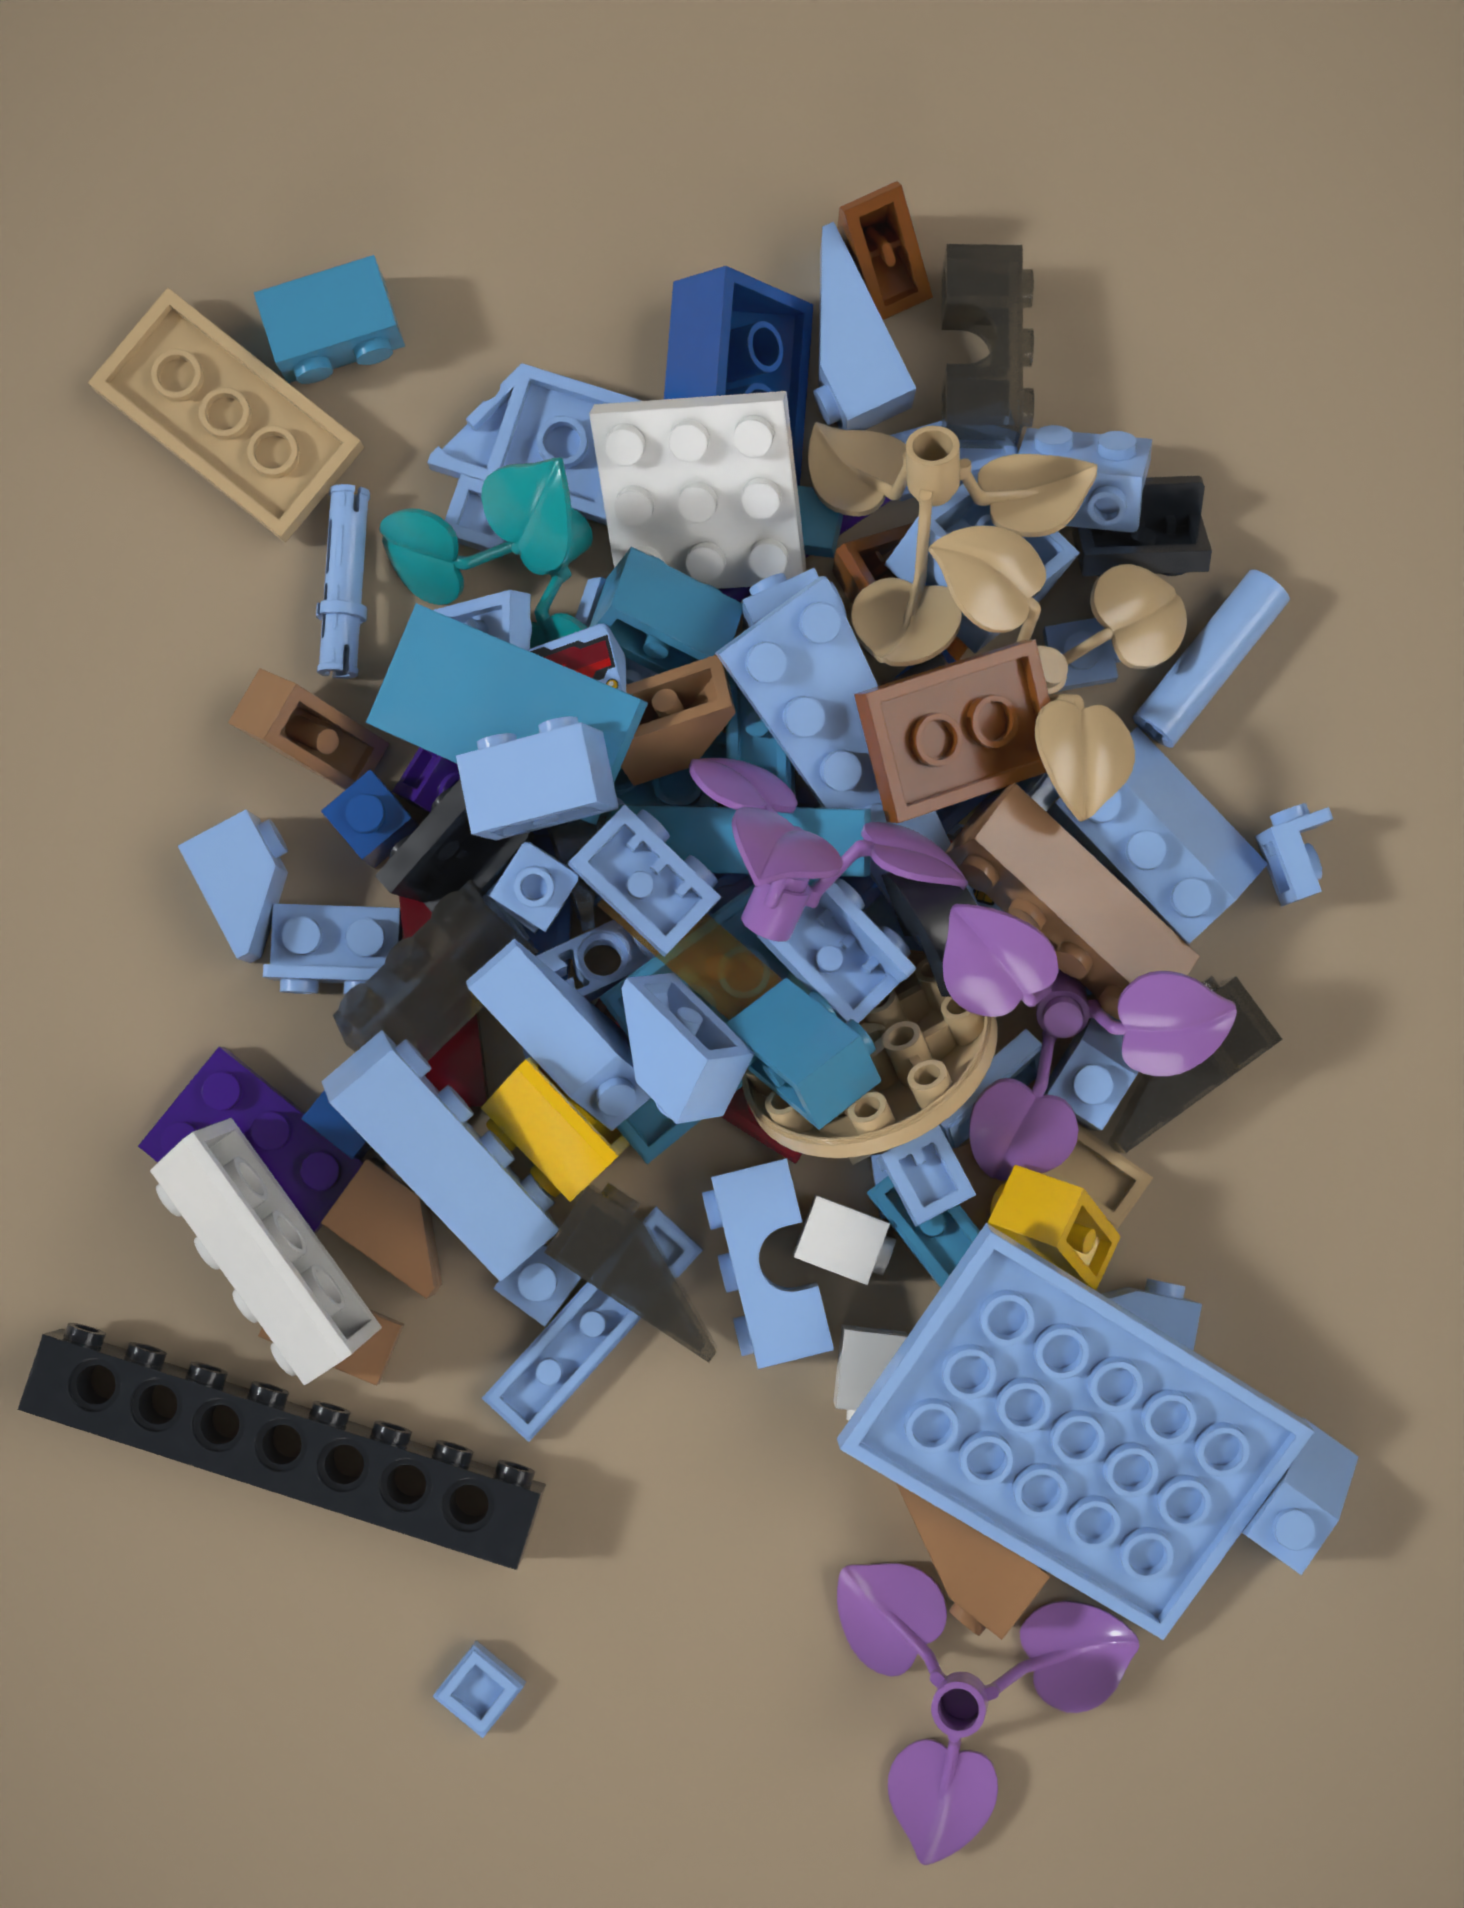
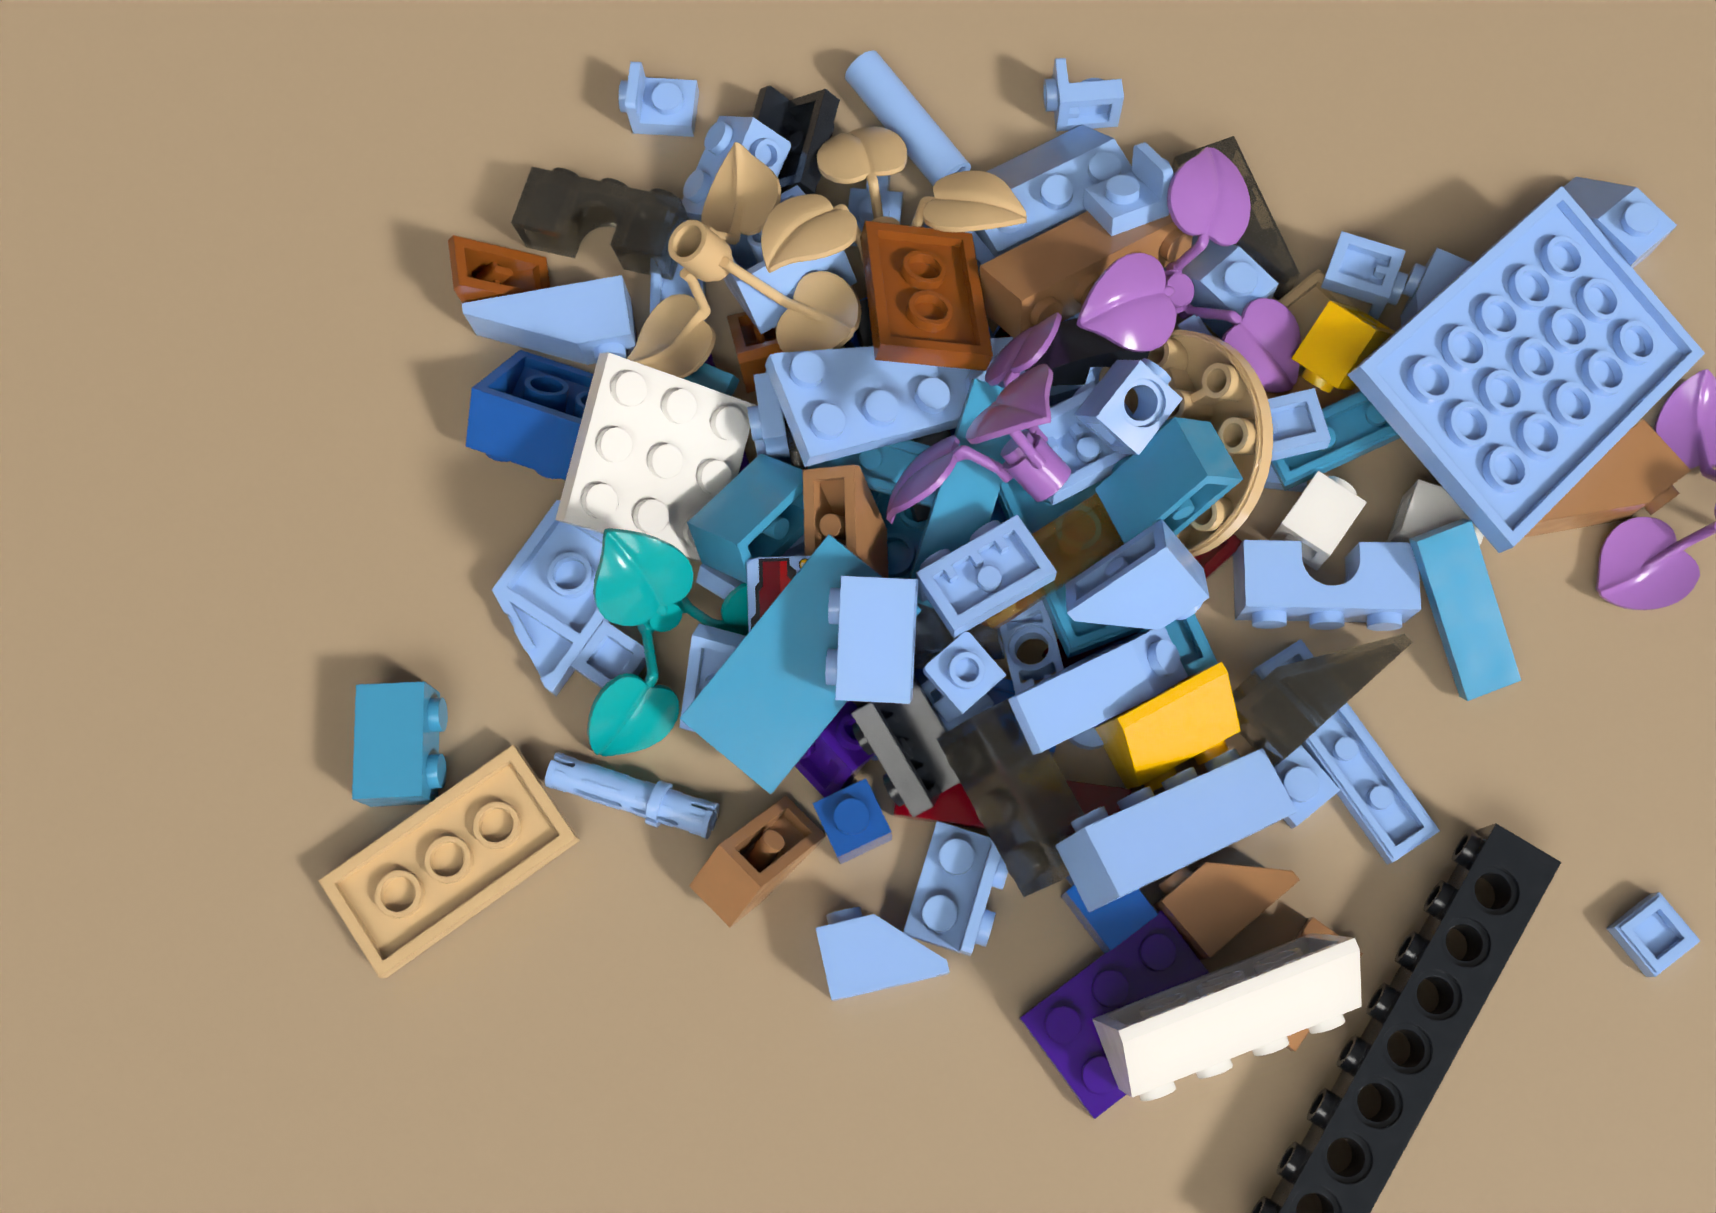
camera: 70 degrees left, 10 degrees down
none -> light blue bracket [619,61,699,137]
none -> light blue brick [1074,358,1183,455]
none -> light blue bracket [1083,142,1174,236]
none -> light blue bracket [1321,231,1408,320]
none -> dark azure tile [1409,518,1522,701]

